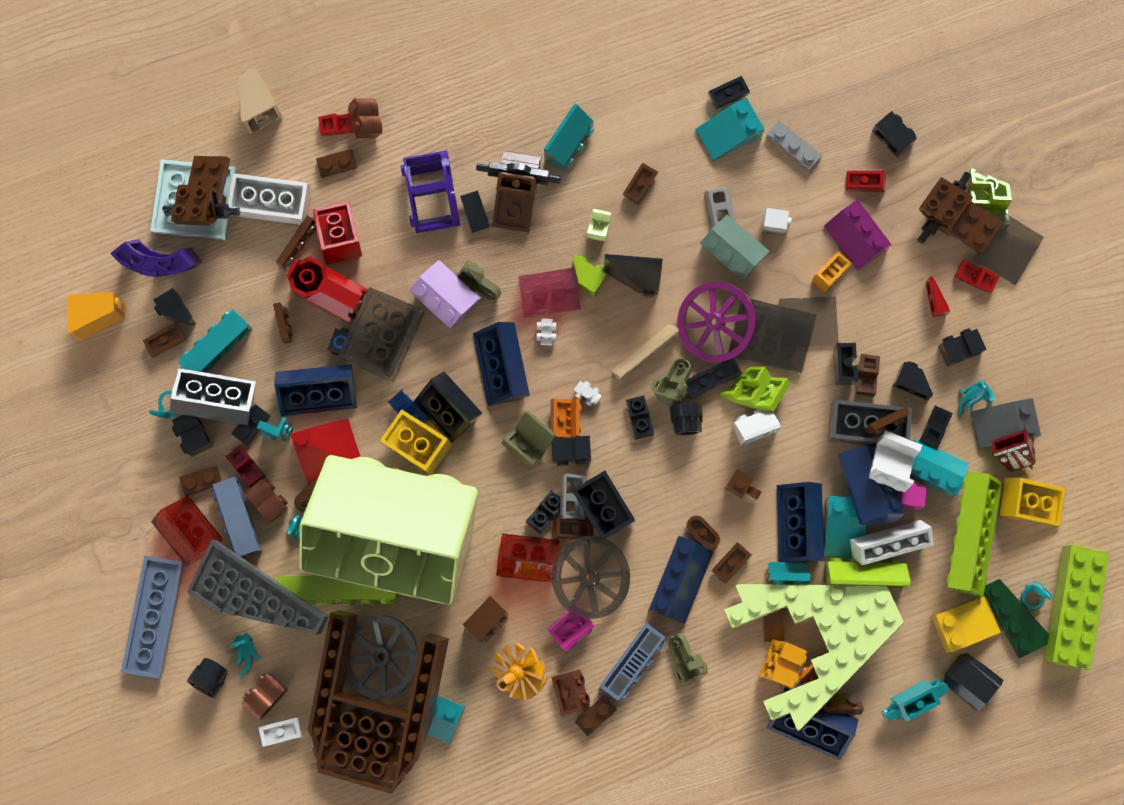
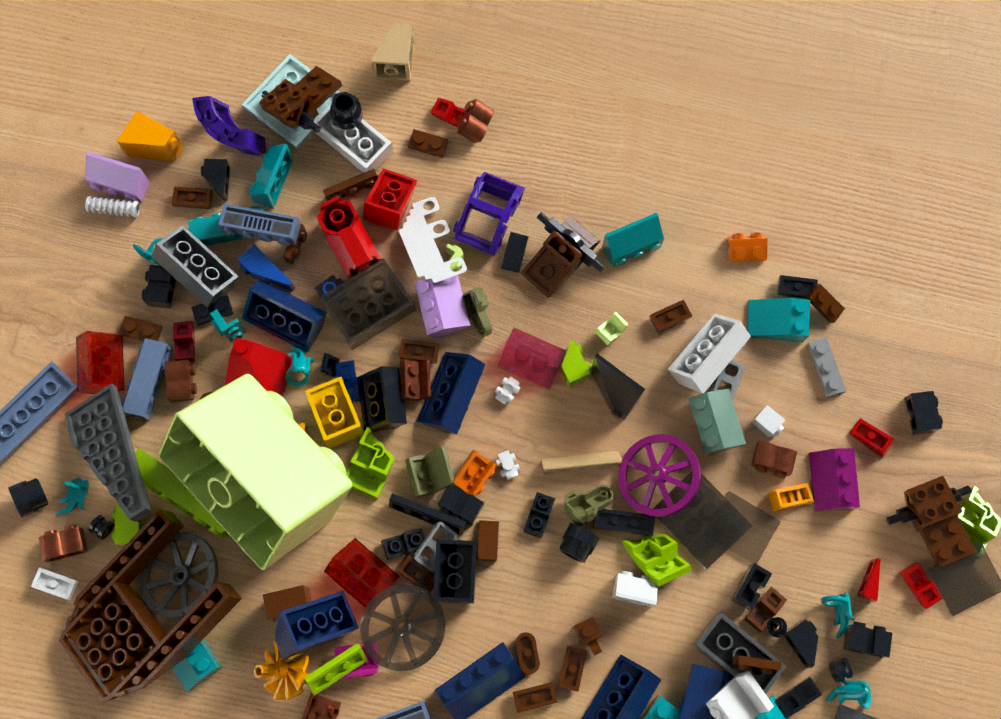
camera: 30 degrees right, 5 degrees down
none -> lavender slope [85,152,150,202]
none -> white piece [85,196,140,218]
none -> black wheel [88,515,114,540]
none -> lime slope [112,504,144,546]
none -> sand blue brick [218,204,301,246]
none -> blue slope [238,244,295,291]
none -> teal slope [249,144,294,209]
none -> dark blue slope [275,591,359,659]
none -> teal piece [285,346,314,387]
none -> lime plate [304,643,368,696]
none -> black slope [320,353,340,377]
none -> black piece [330,92,363,130]
none -> lime slope [346,428,395,500]
none -> black tile [389,493,466,535]
none -> white piece [399,197,467,283]
none -> reddish brown plate [399,339,440,364]
none -> copper bracket [400,359,431,401]
none -> yellowish green bracket [446,244,464,272]
none -> reddish brown slope [477,520,499,561]
none -> reddish brown plate [558,646,587,692]
none -> white brick [667,314,751,393]
none -> orange bracket [727,232,768,262]
none -> copper brick [751,441,797,478]
none -> black plate [767,617,787,638]
none -> reddish brown plate [805,284,845,323]
none -> teal piece [821,592,855,638]
none -> black wheel [829,658,853,682]

